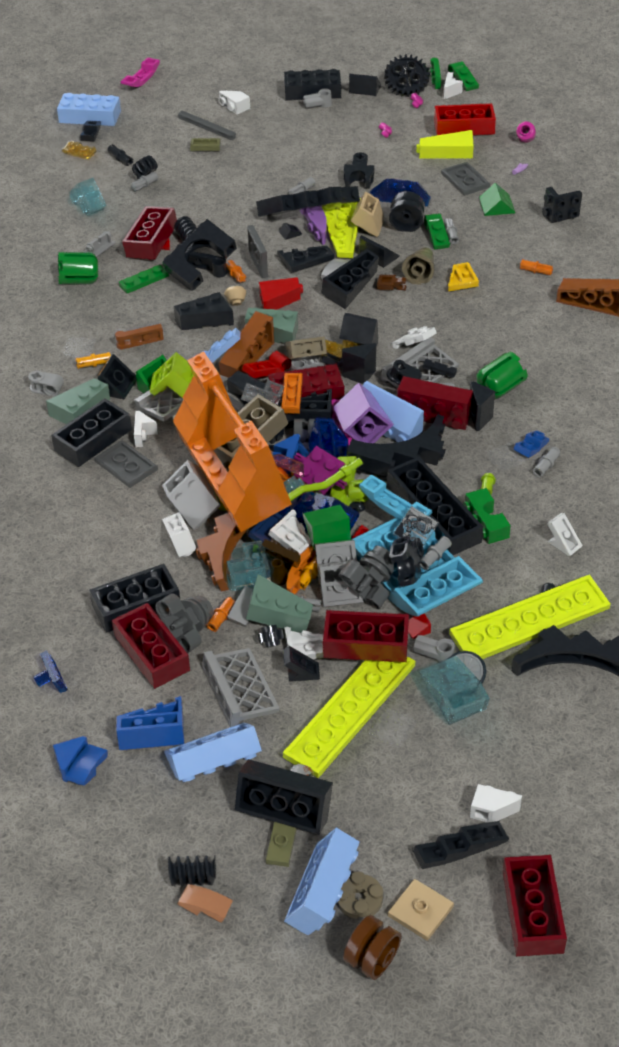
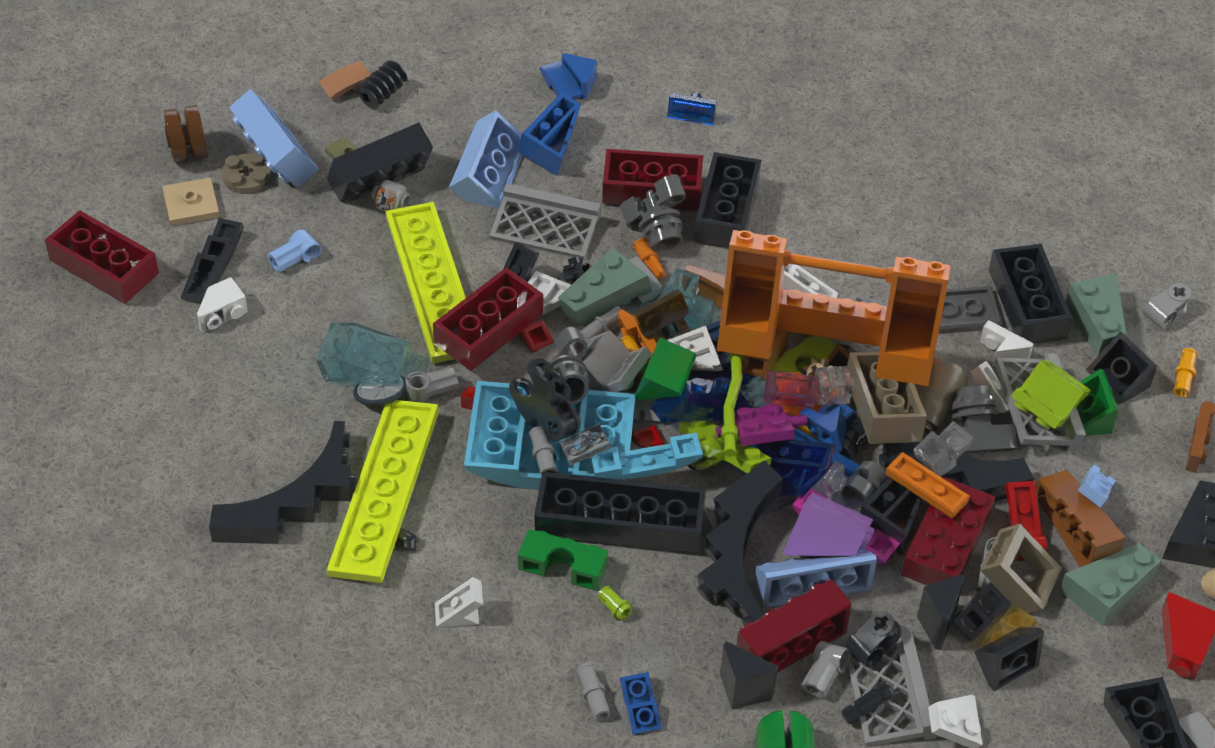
camera: 125 degrees right, 5 degrees up
none -> light blue piece [267,230,321,272]

